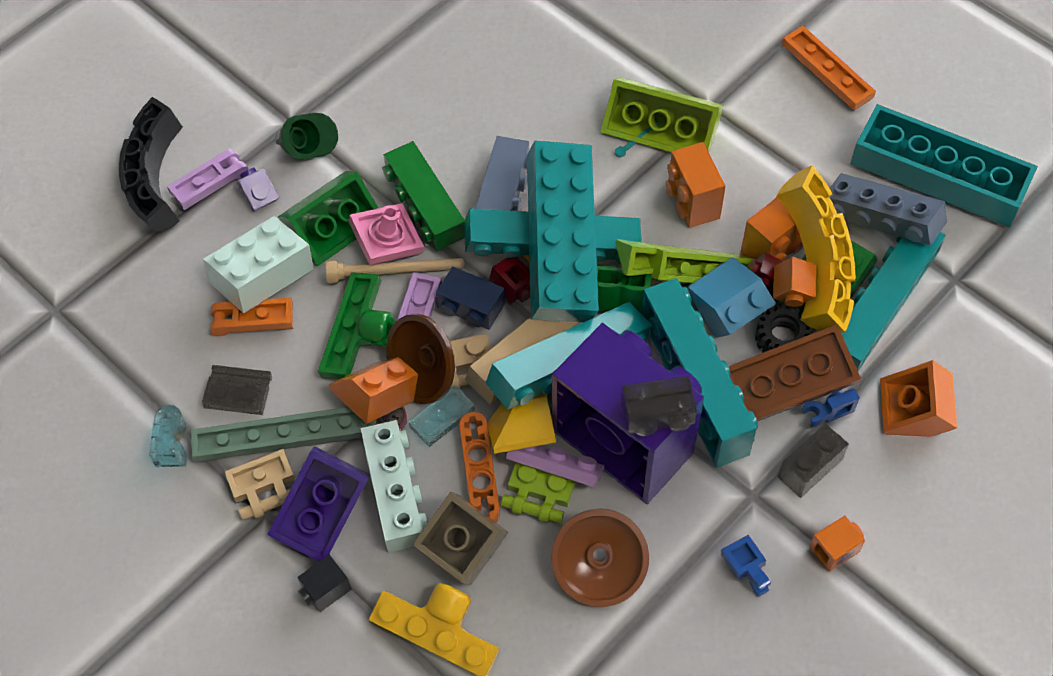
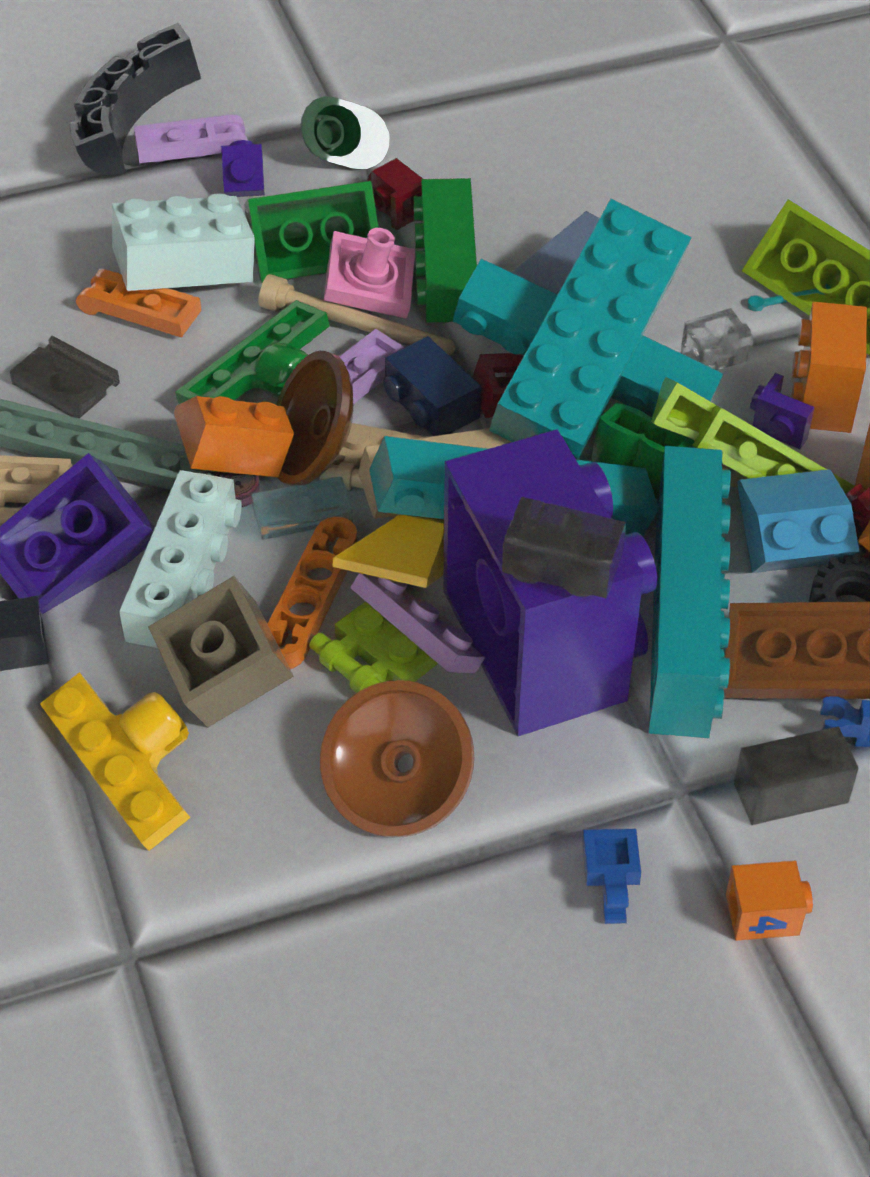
camera: 25 degrees right, 10 degrees down
none -> dark red brick [367,158,423,231]
none -> clear brick [680,308,753,370]
none -> dark purple bracket [750,373,814,450]

